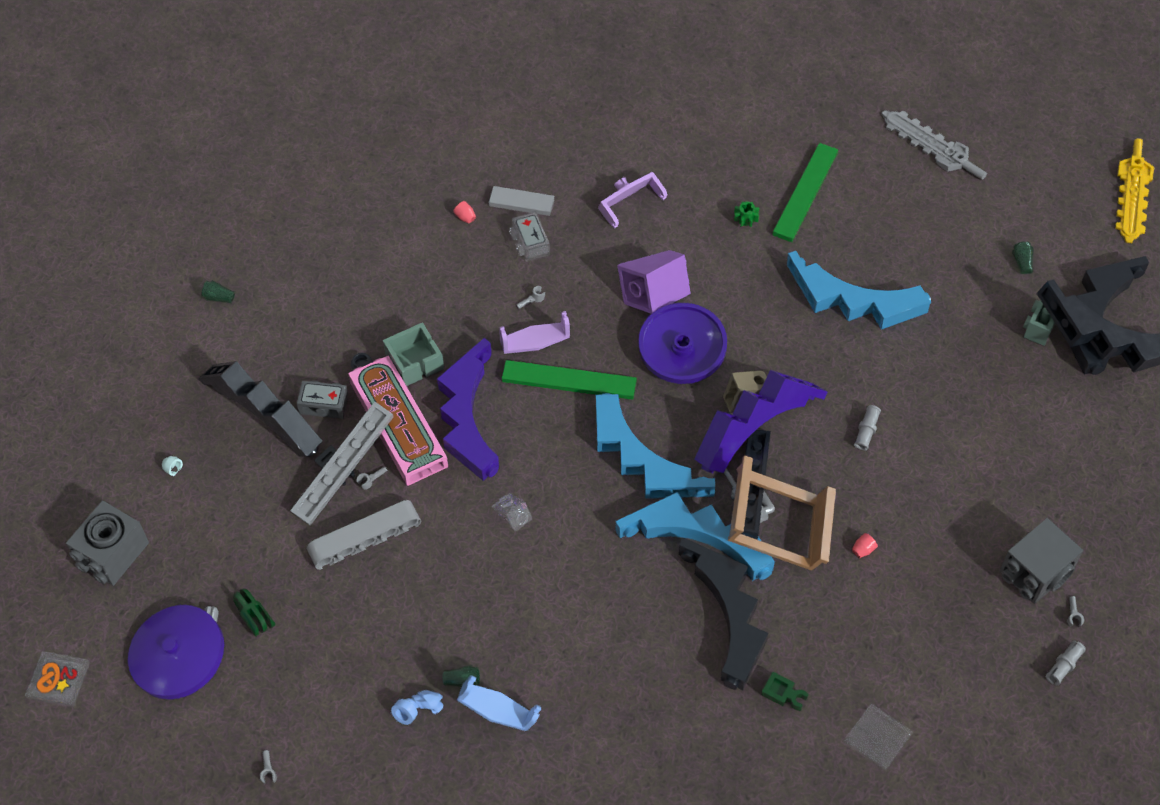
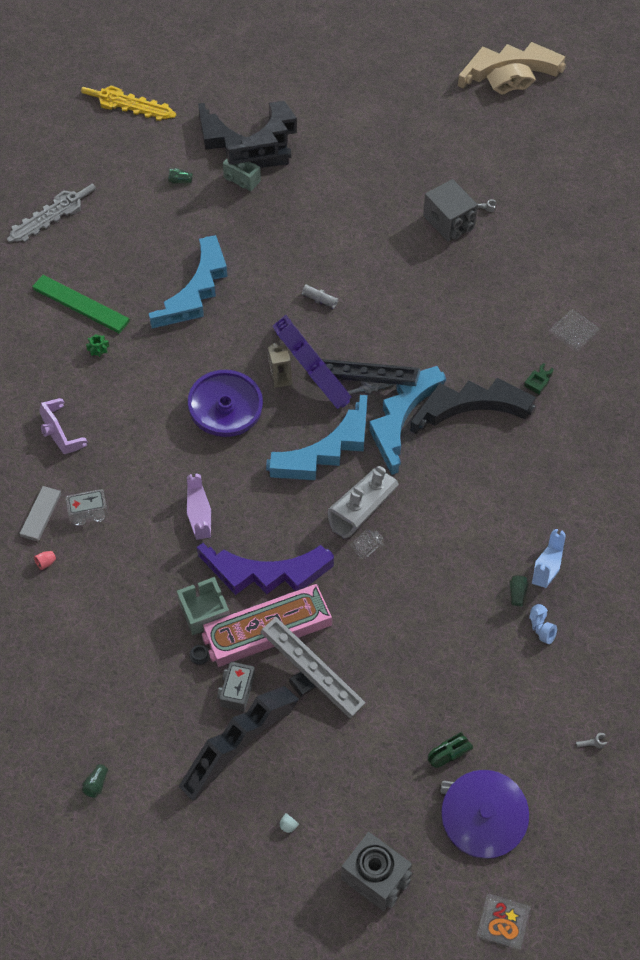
camera: 85 degrees left, 0 degrees up
light grey beam [307,500,421,570] -> none
light grey hand [356,467,387,490] -> none
green tile [502,360,637,400] -> none
light grey hand [516,286,545,308] -> none
medium lavender slope [617,250,691,314] -> none
medium nougat piece [727,455,836,571] -> none
coral hose [852,533,878,558] -> none
light grey pin [1046,641,1086,685] -> none
none -> light grey piece [328,466,399,539]

